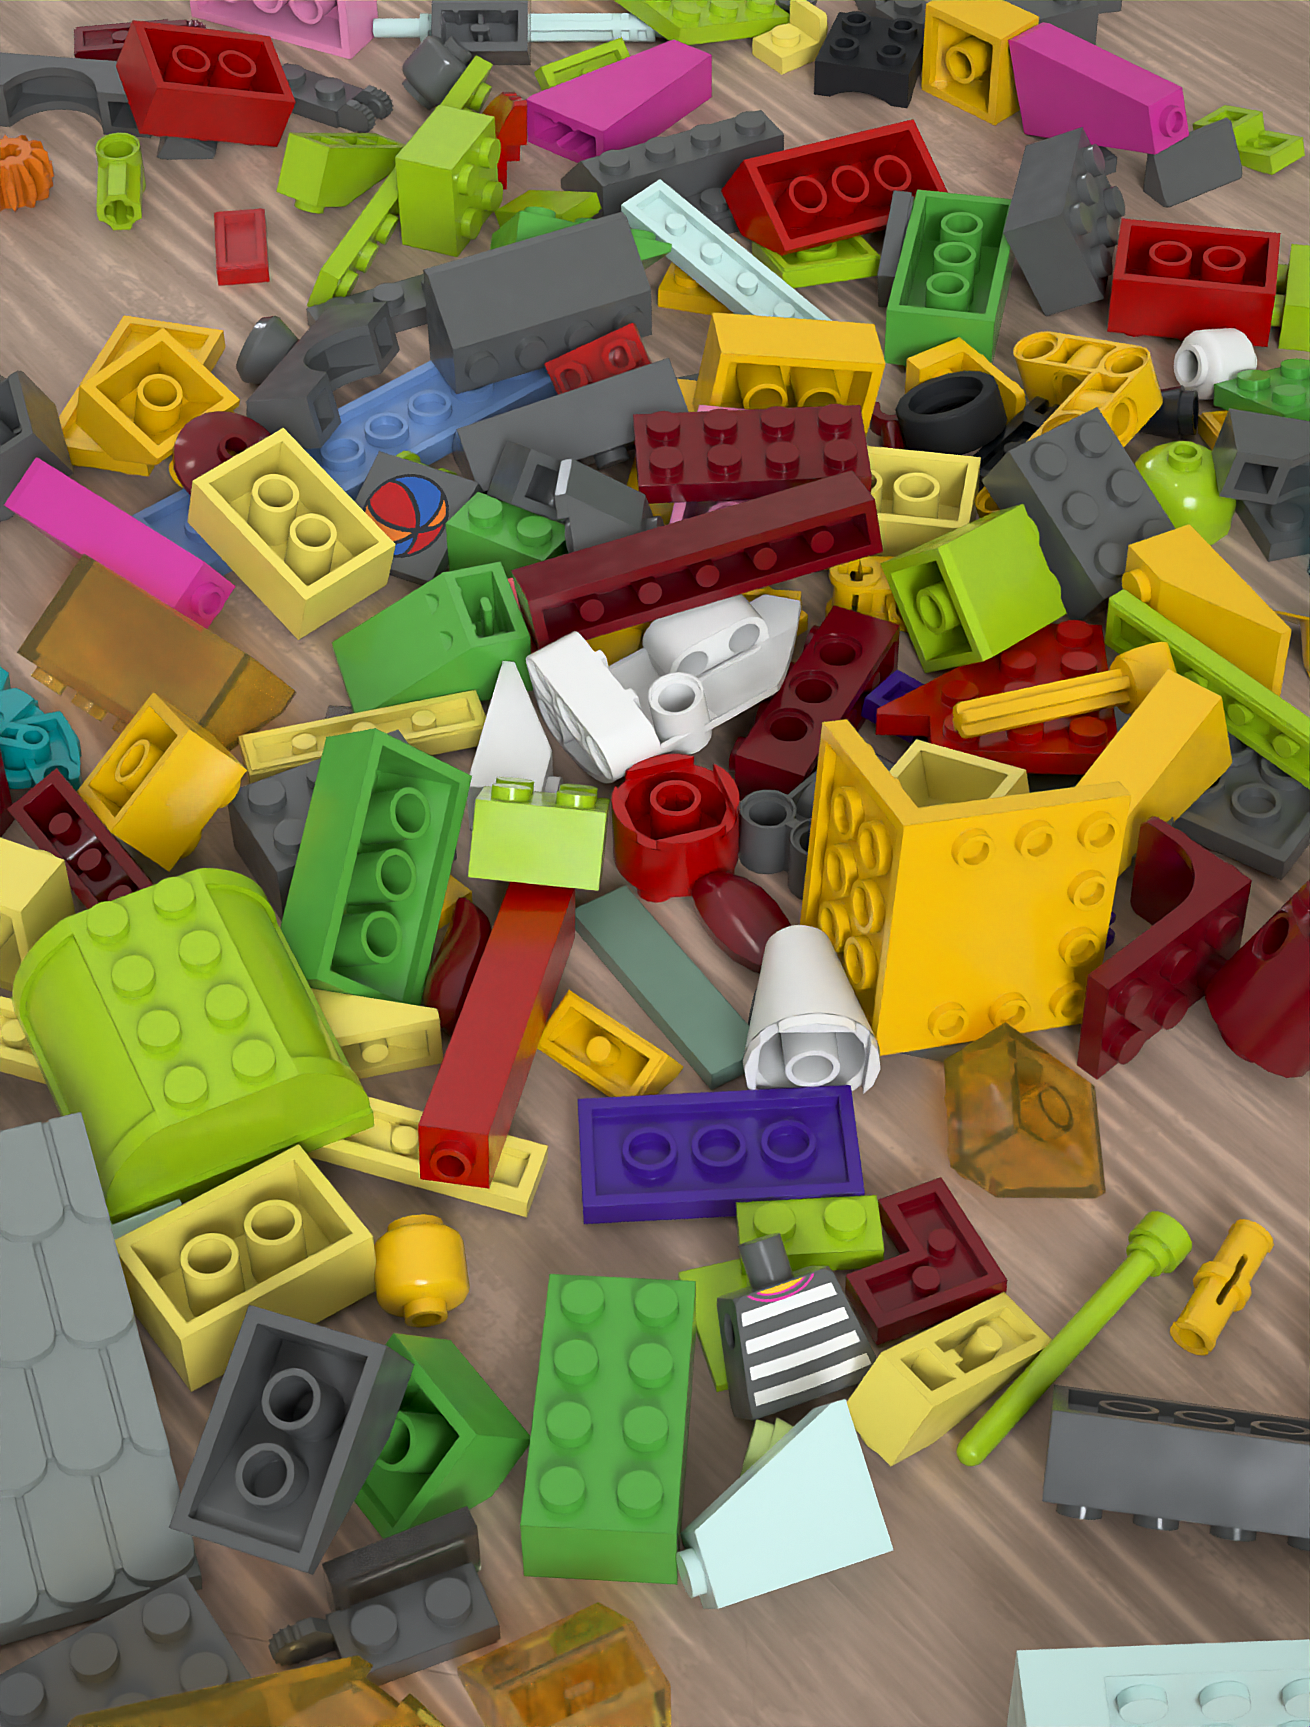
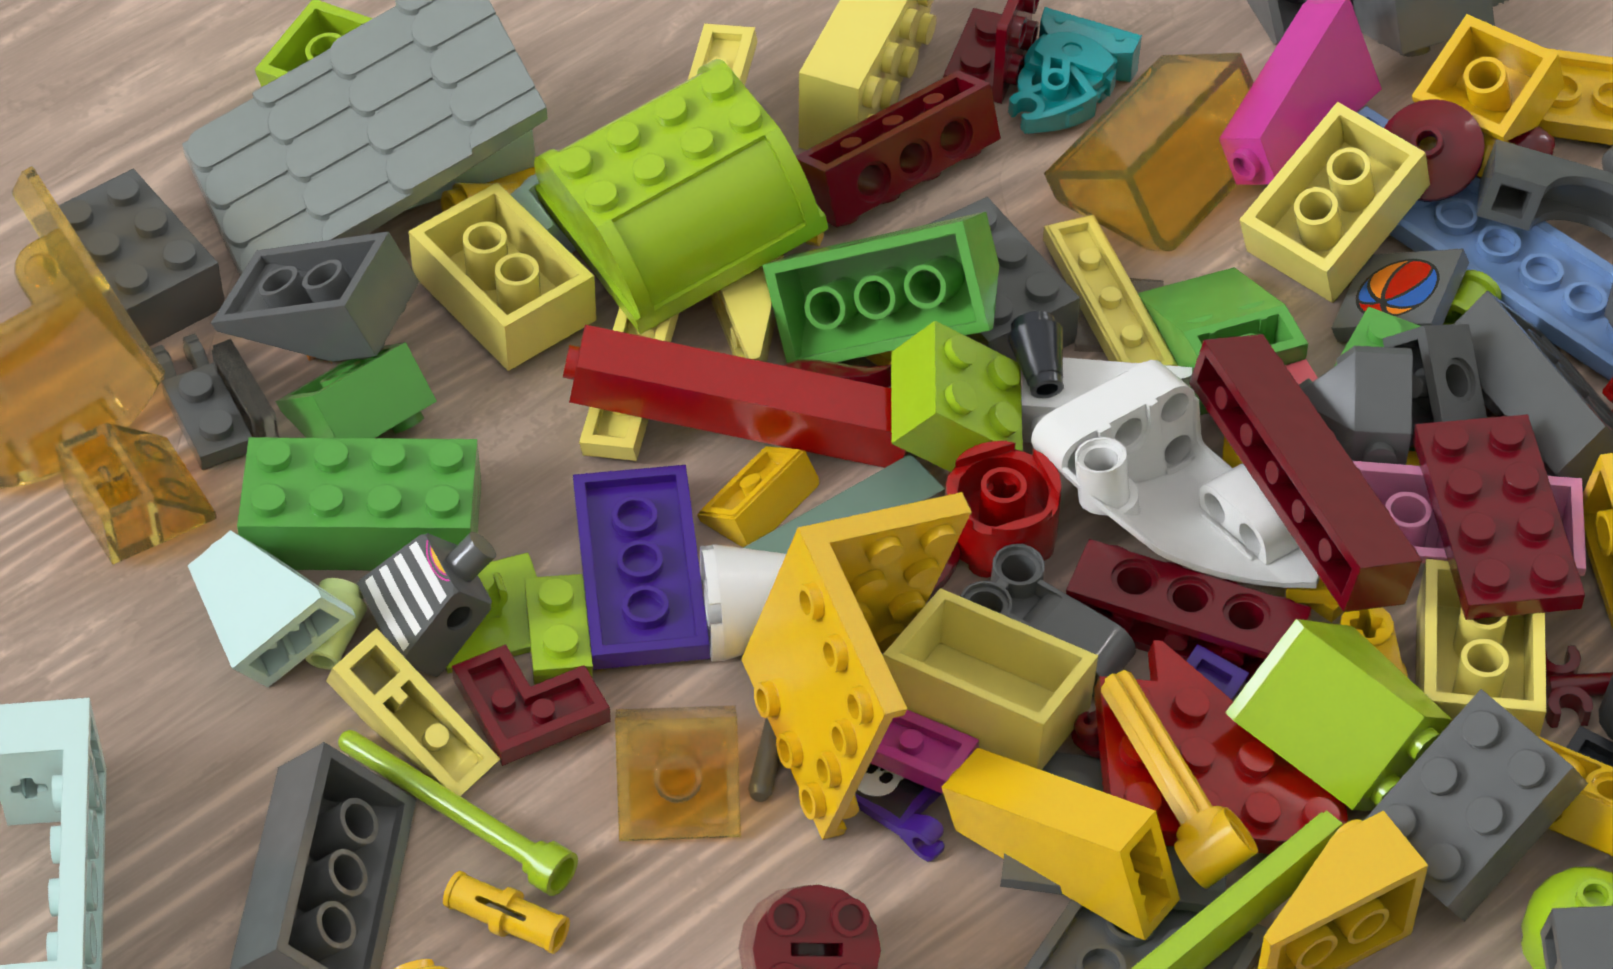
camera: 85 degrees right, 5 degrees up
yellow brick [77,692,247,872] -> none
yellow head [374,1214,470,1328] -> none
dark red bracket [1077,816,1252,1080] -> none
none -> black cone [1008,311,1064,398]

